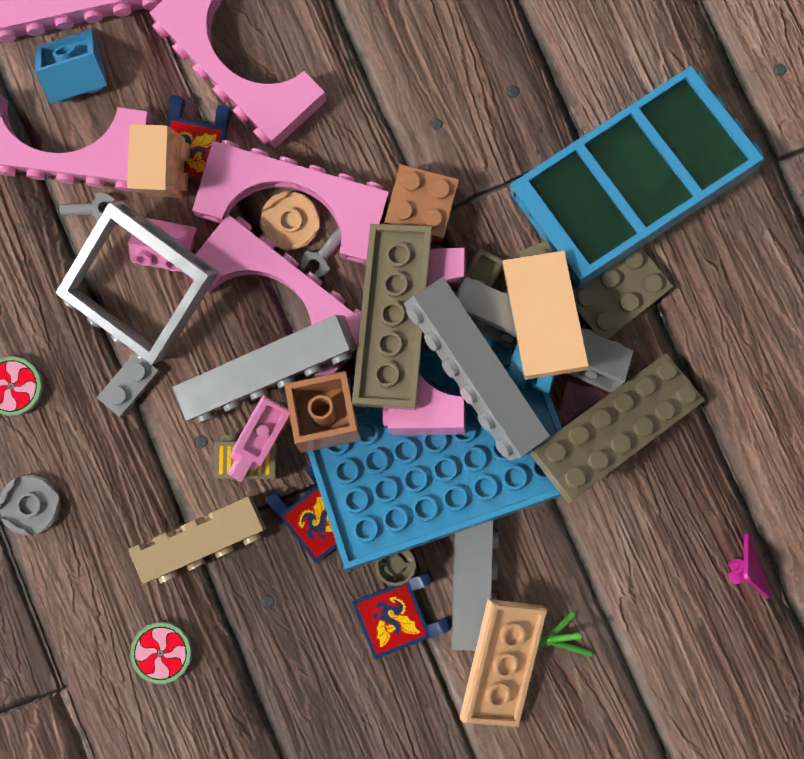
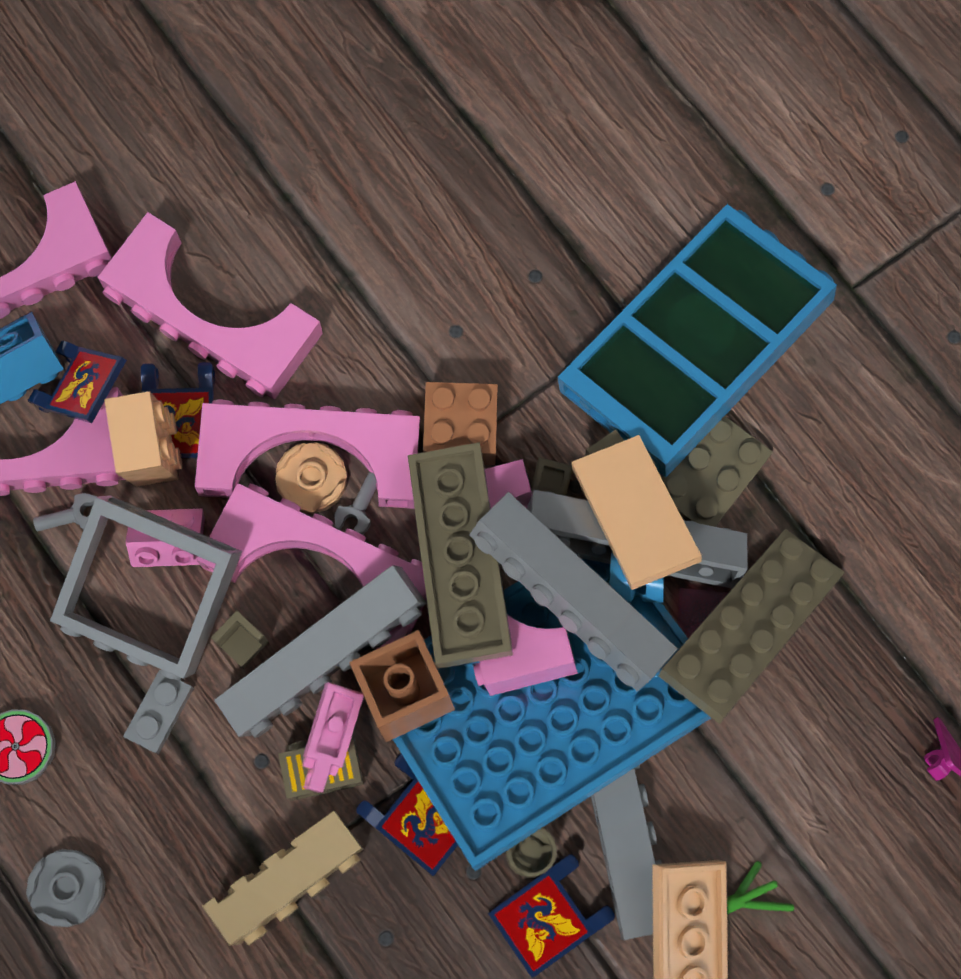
camera: 20 degrees left, 10 degrees down
none -> flag [28,340,127,423]
none -> dark tan panel [211,610,269,669]

